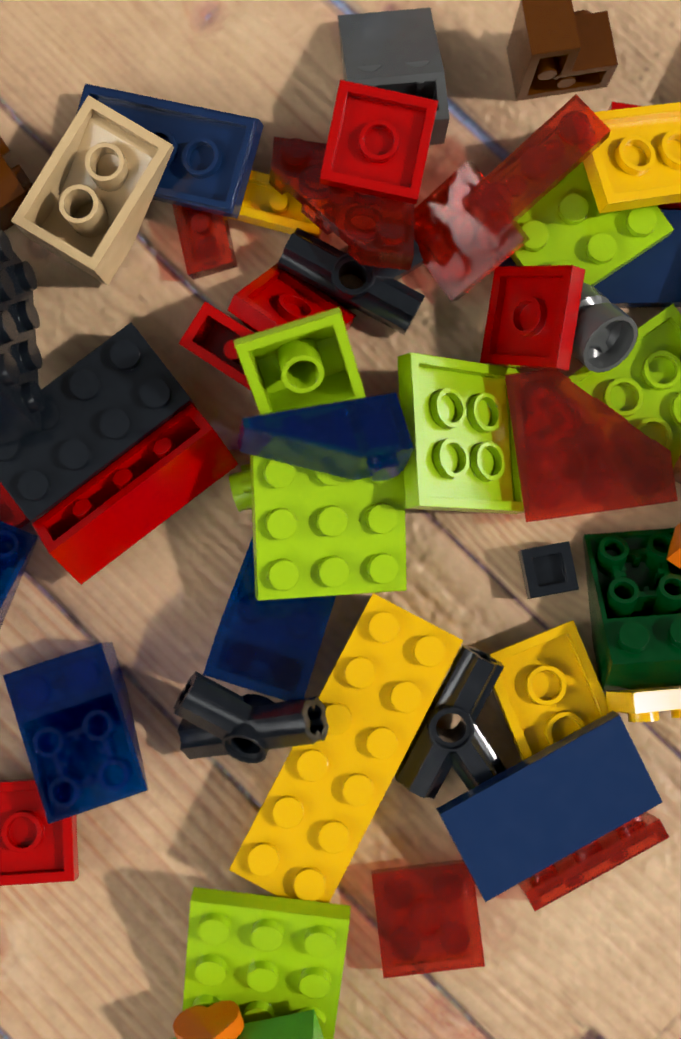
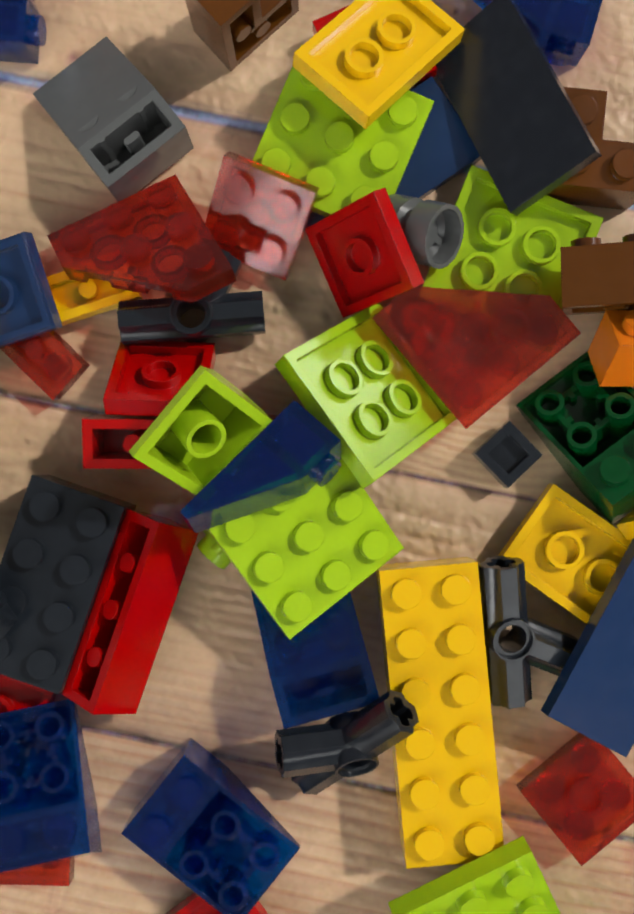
camera: 30 degrees left, 5 degrees up
red plate [320,80,438,205] -> none
clear red plate [461,94,611,241] -> none

